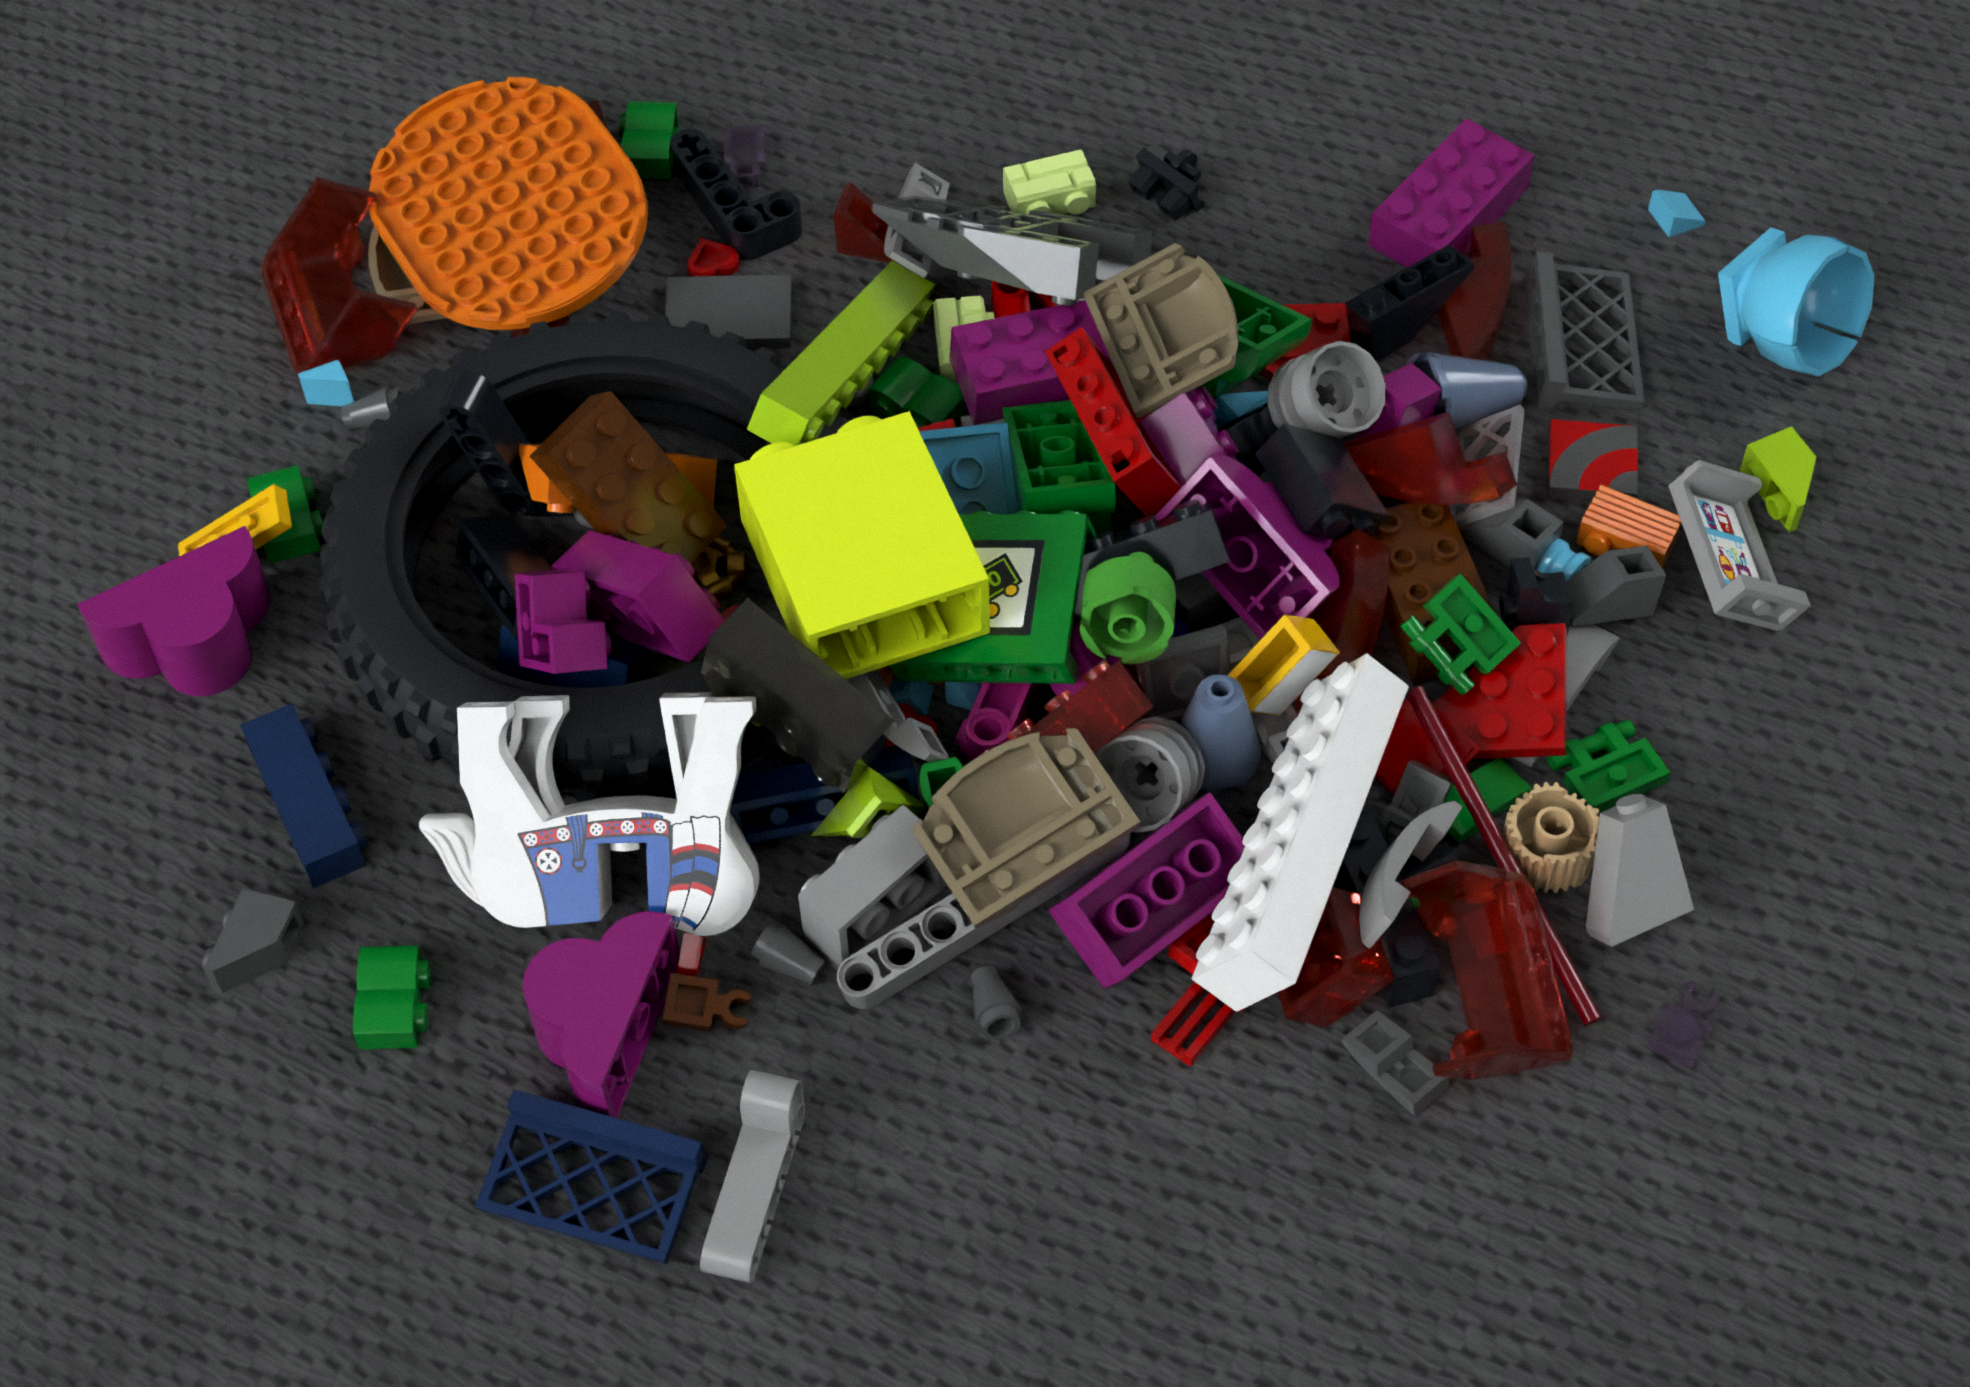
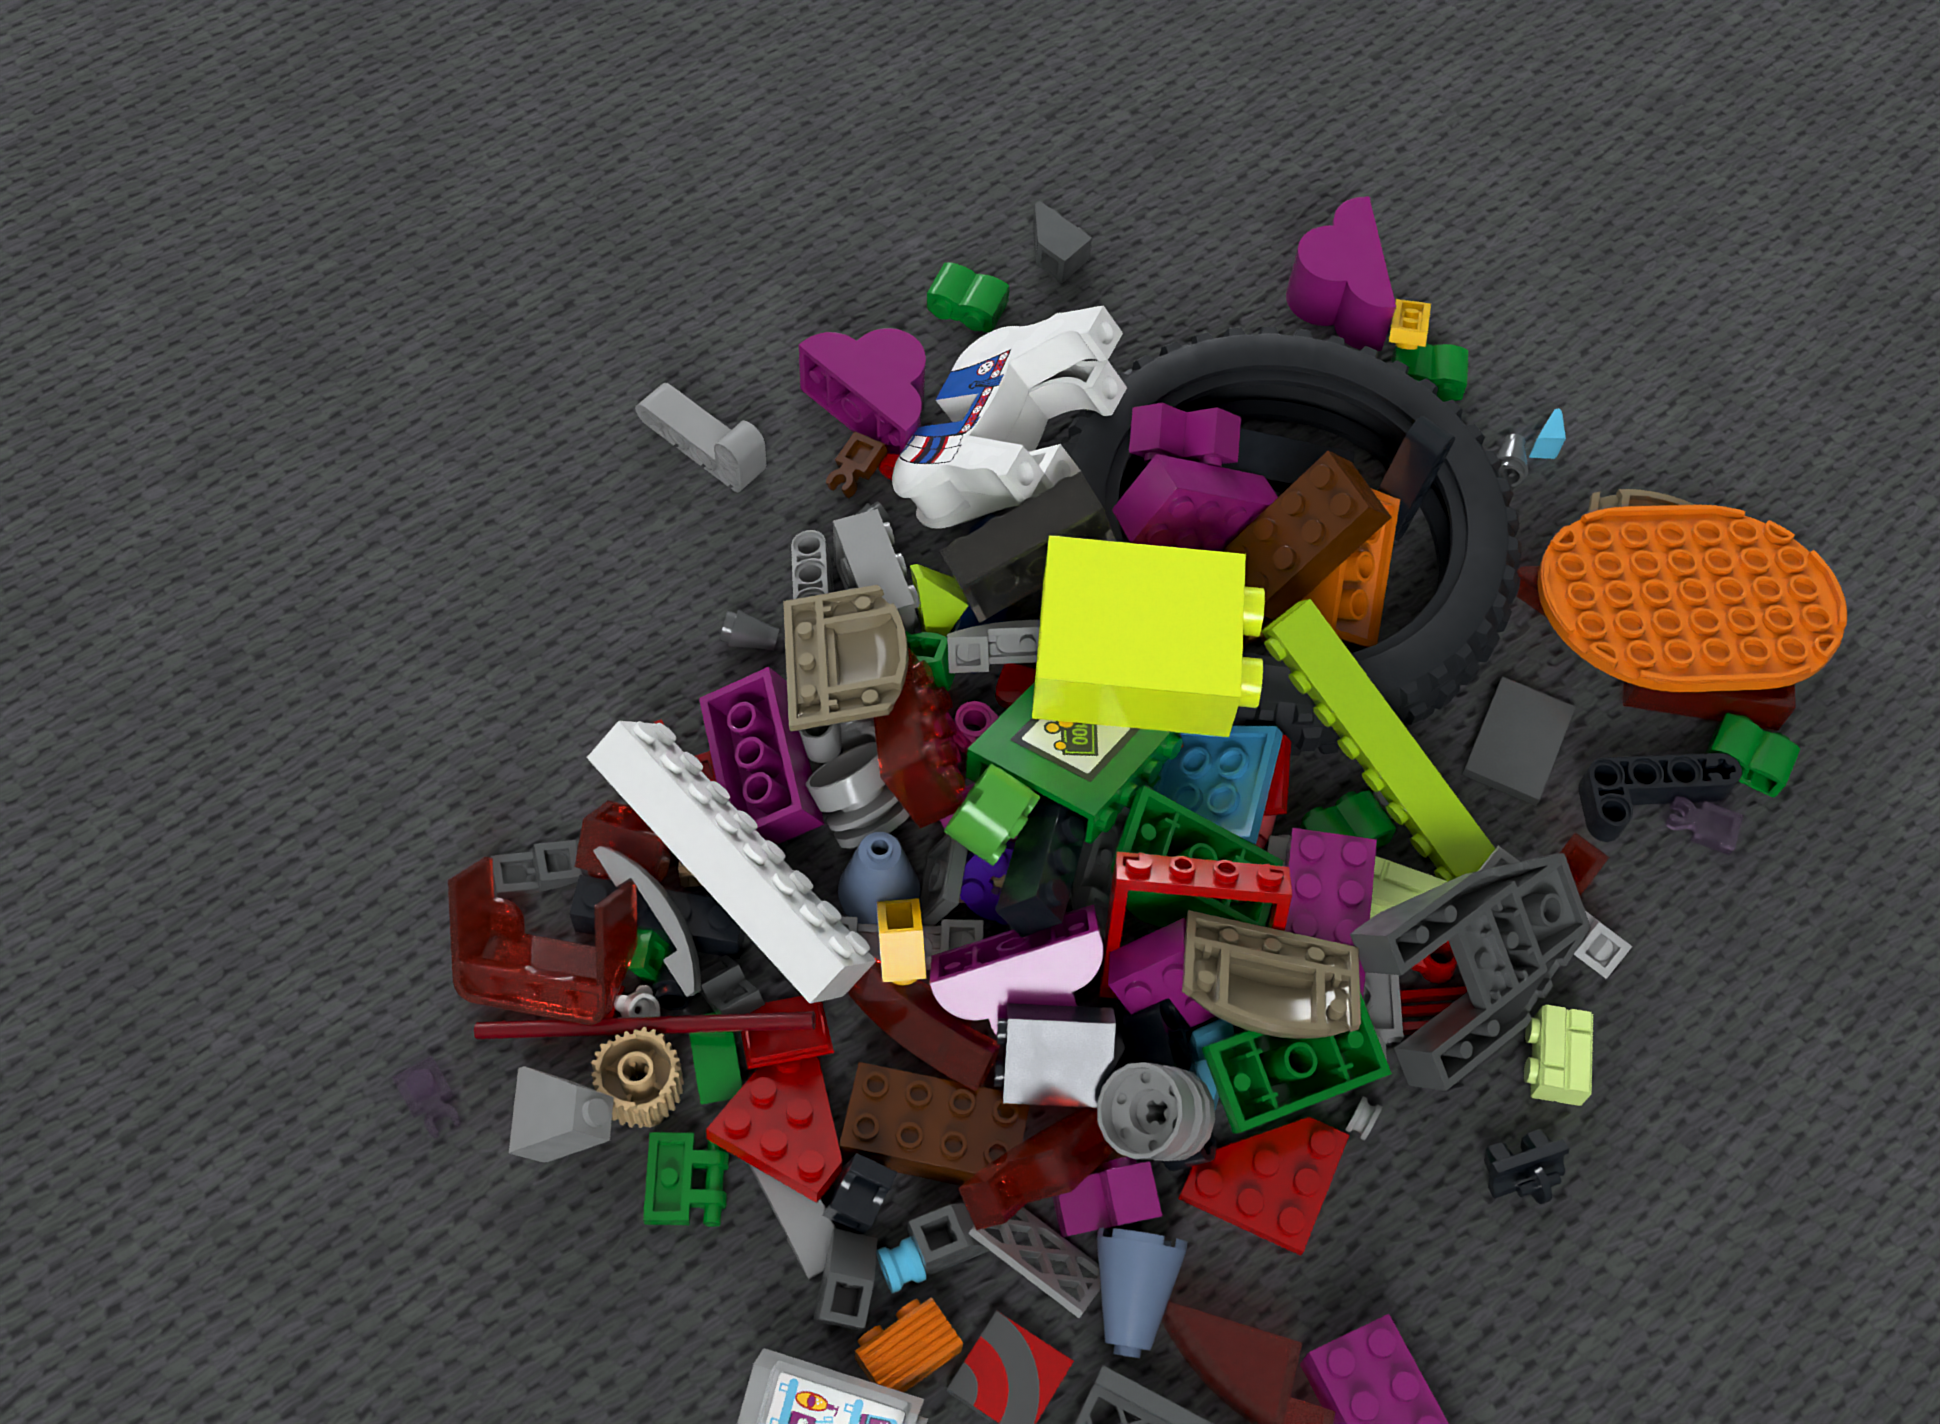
camera: 110 degrees right, 5 degrees up
dark blue brick [240,704,368,888] -> none
clear red windscreen [262,177,418,374] -> none
dark blue fence [475,1089,709,1264] -> none
red tile [686,238,740,277] -> none
black slope [1345,244,1475,361] -> none
green plate [1400,573,1521,696] -> none

